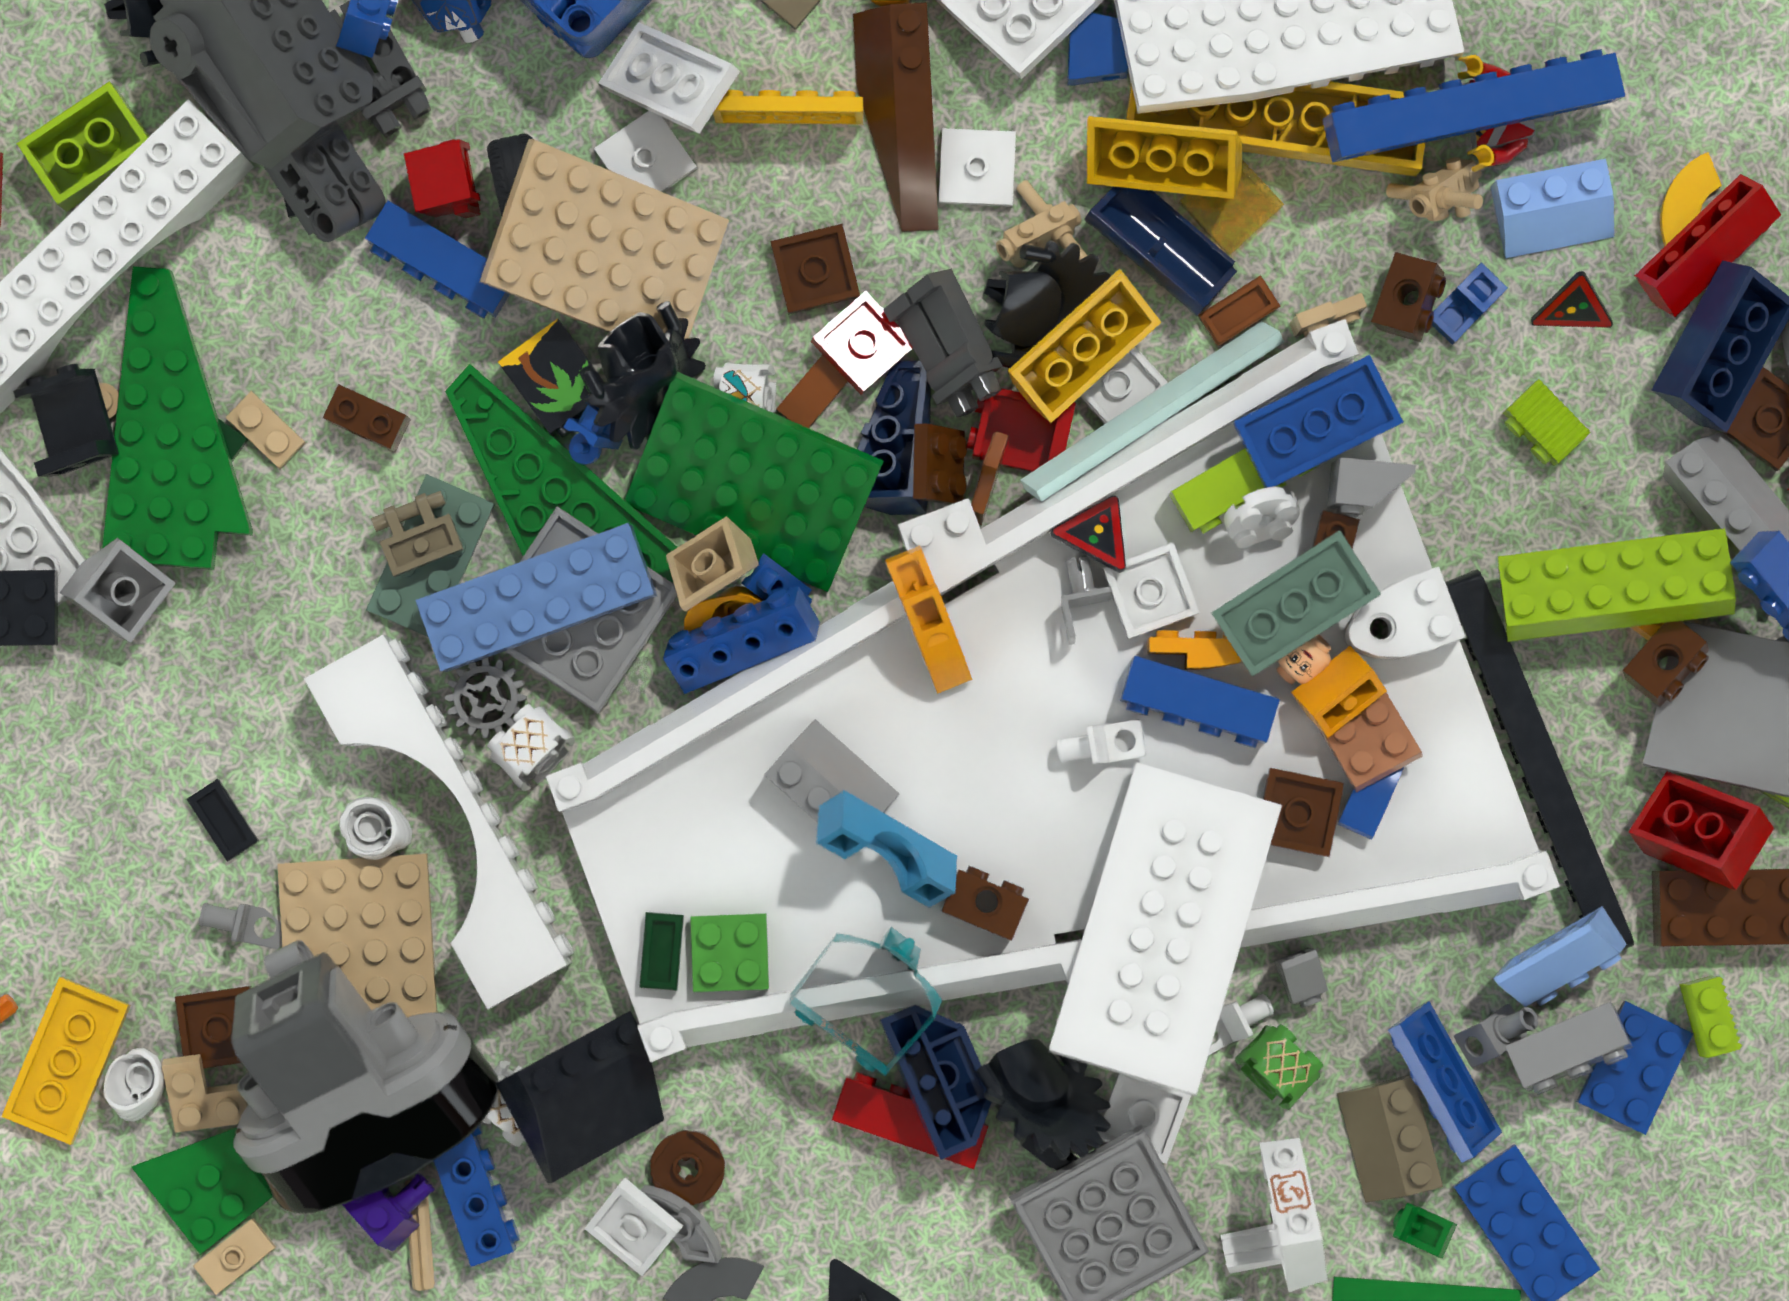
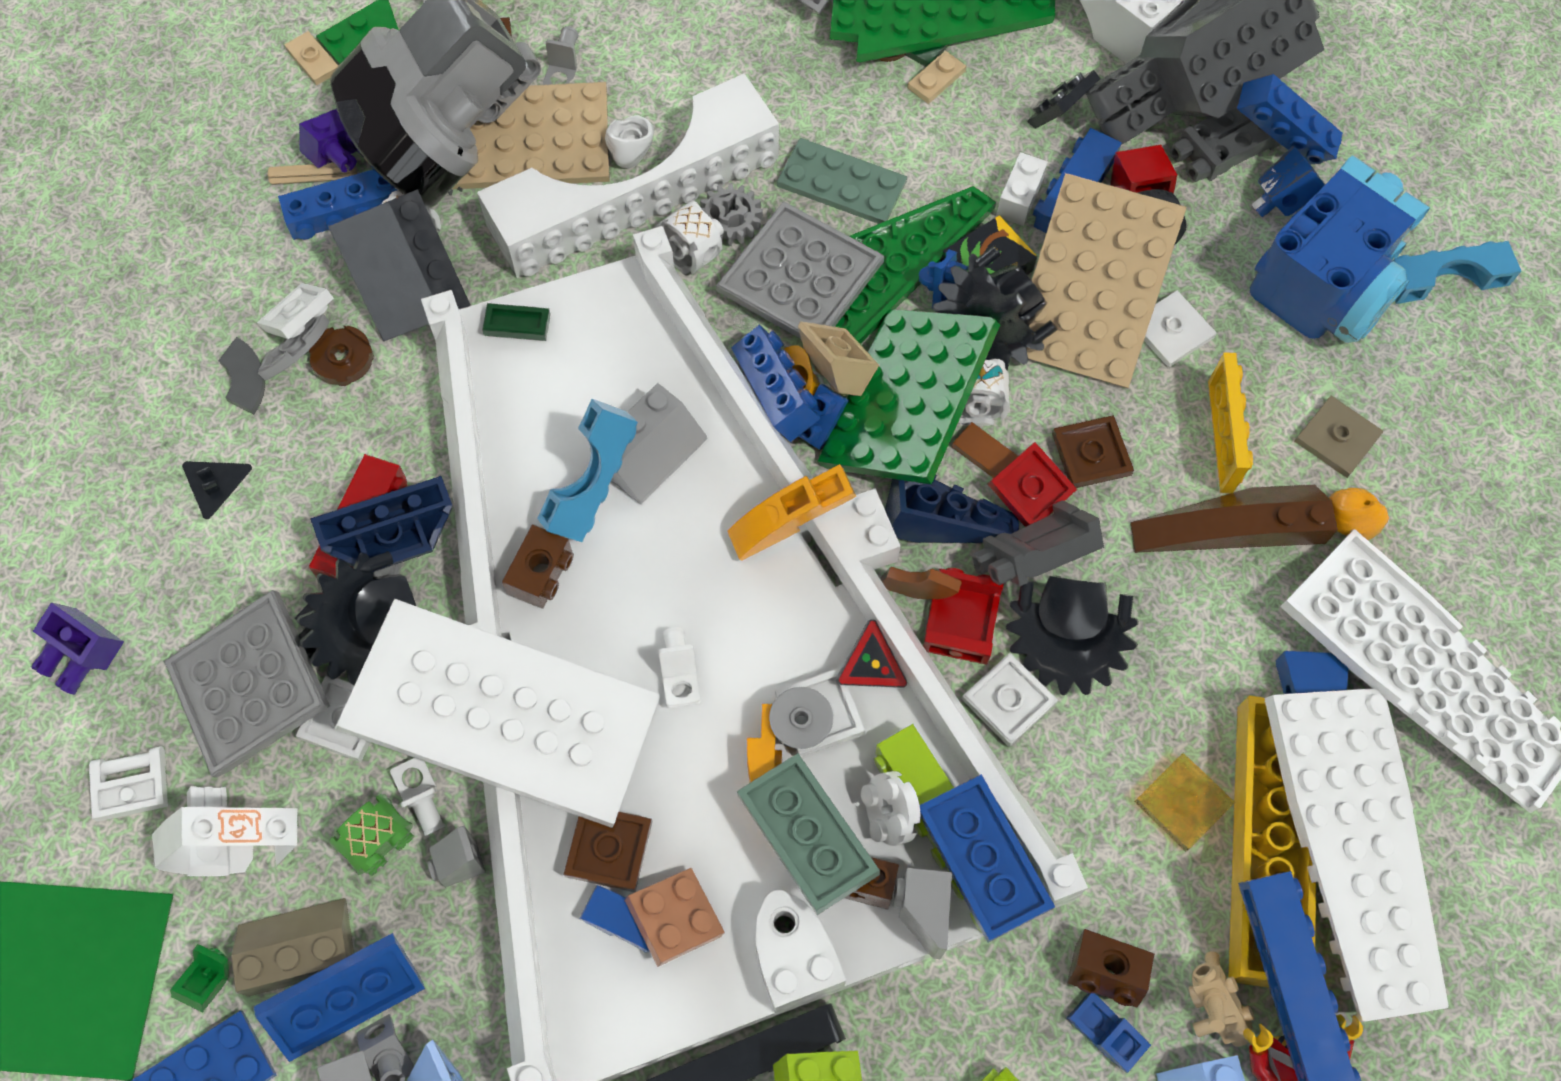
camera: 90 degrees right, 20 degrees down
black tile [187,779,259,862] -> none
reddish brown brick [323,384,411,453] -> none
dark tan plate [371,490,464,577] -> none
medium blue brick [415,523,657,672] -> none
white plate [598,22,740,134] -> none
bright green plate [691,913,769,992] -> none
teal piece [790,927,942,1075] -> none
reddish brown plate [913,423,967,505] -> none
white plate [939,128,1016,207] -> none
tan piece [996,180,1088,268] -> none
yellow slope [1008,269,1161,423] -> none
light aqua tile [1020,321,1284,502] -> none
light grey bracket [1061,556,1112,645] -> none
dark blue container [1084,187,1237,317] -> none
yellow slope [1087,116,1242,199] -> none
blue brick [1120,656,1280,748] -> none
dark orange tile [1198,275,1281,347] -> none
light nougat head [1276,634,1332,685] -> none
tan plate [1289,293,1367,337] -> none
light orange brick [1291,646,1387,738] -> none
none -> light grey piece [769,687,833,749]
none -> white brick [996,152,1048,226]
none -> black plate [1027,70,1101,129]

